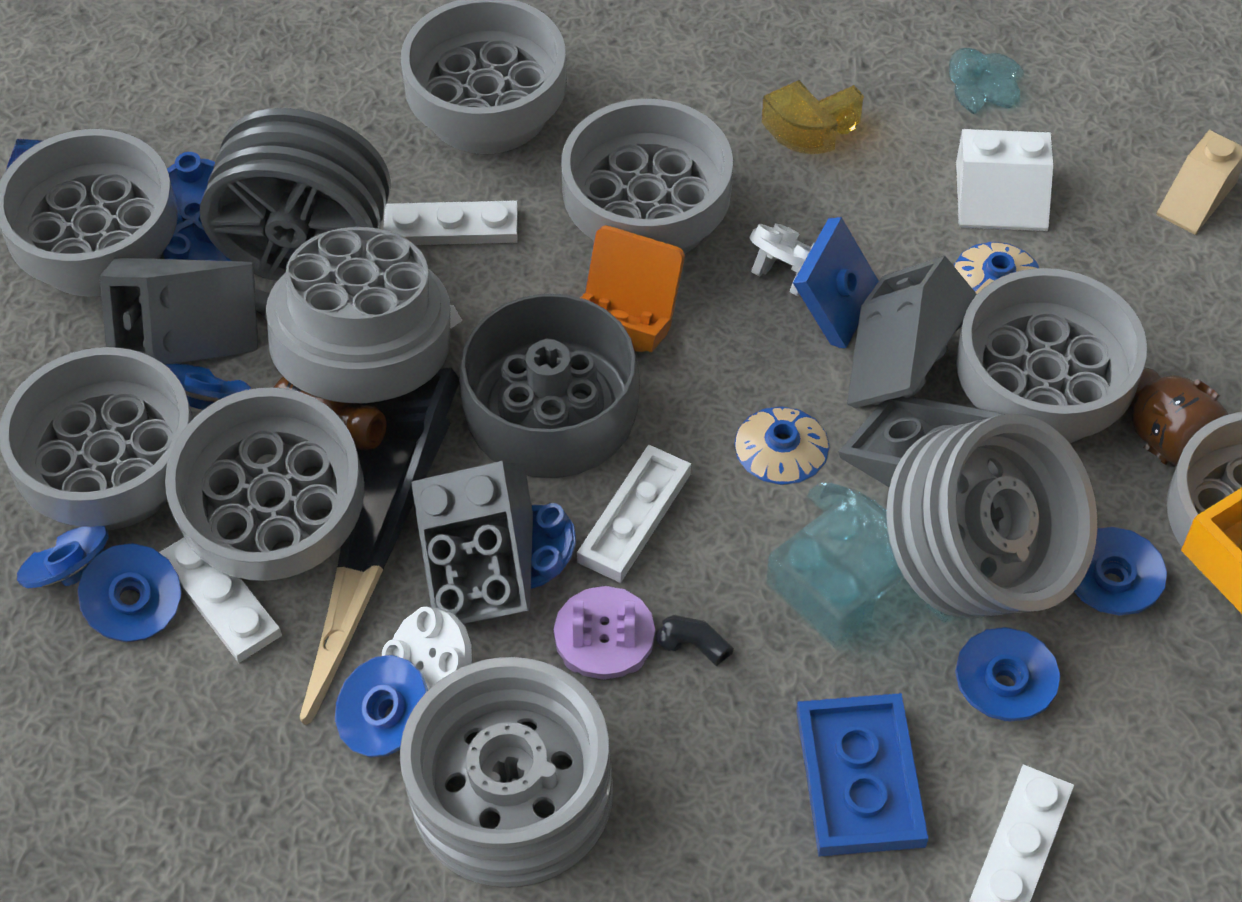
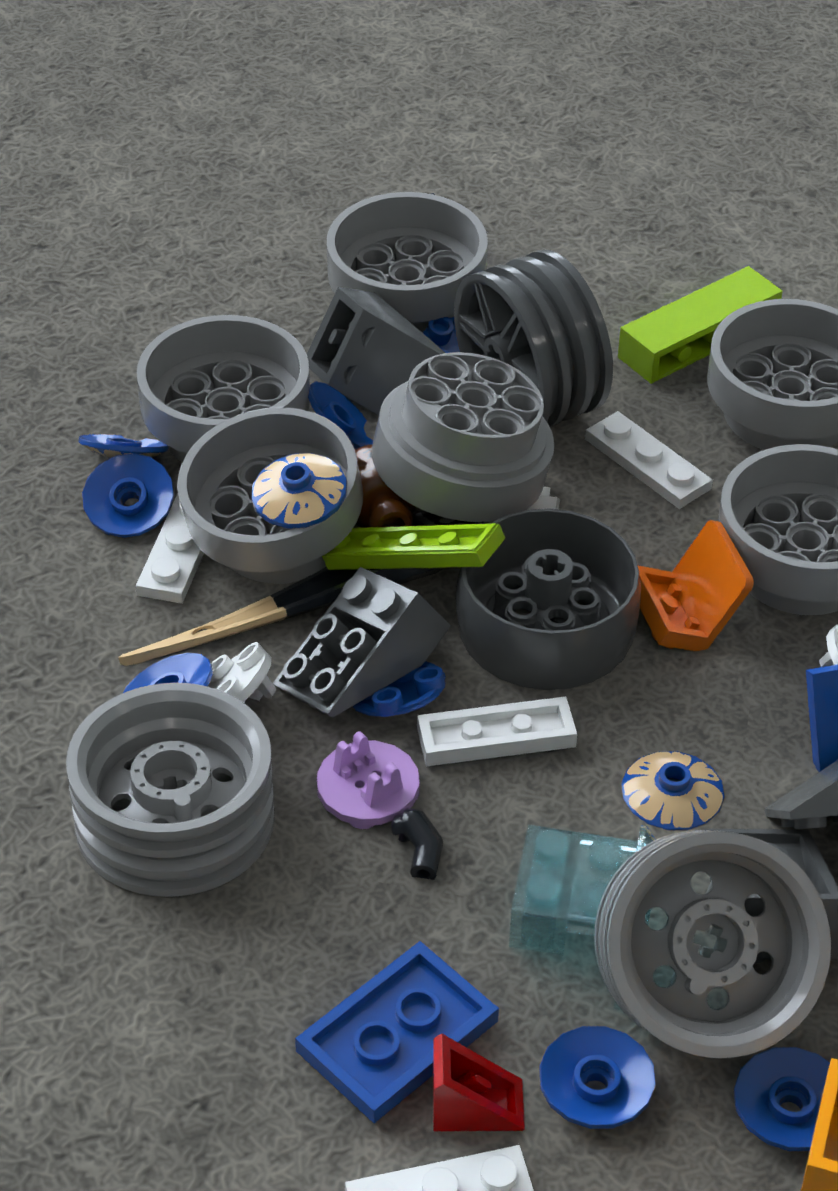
camera: 50 degrees right, 10 degrees down
none -> dish [251,453,347,529]
none -> lime tile [322,523,505,570]
none -> red slope [433,1034,525,1131]
none -> lime brick [618,266,783,384]

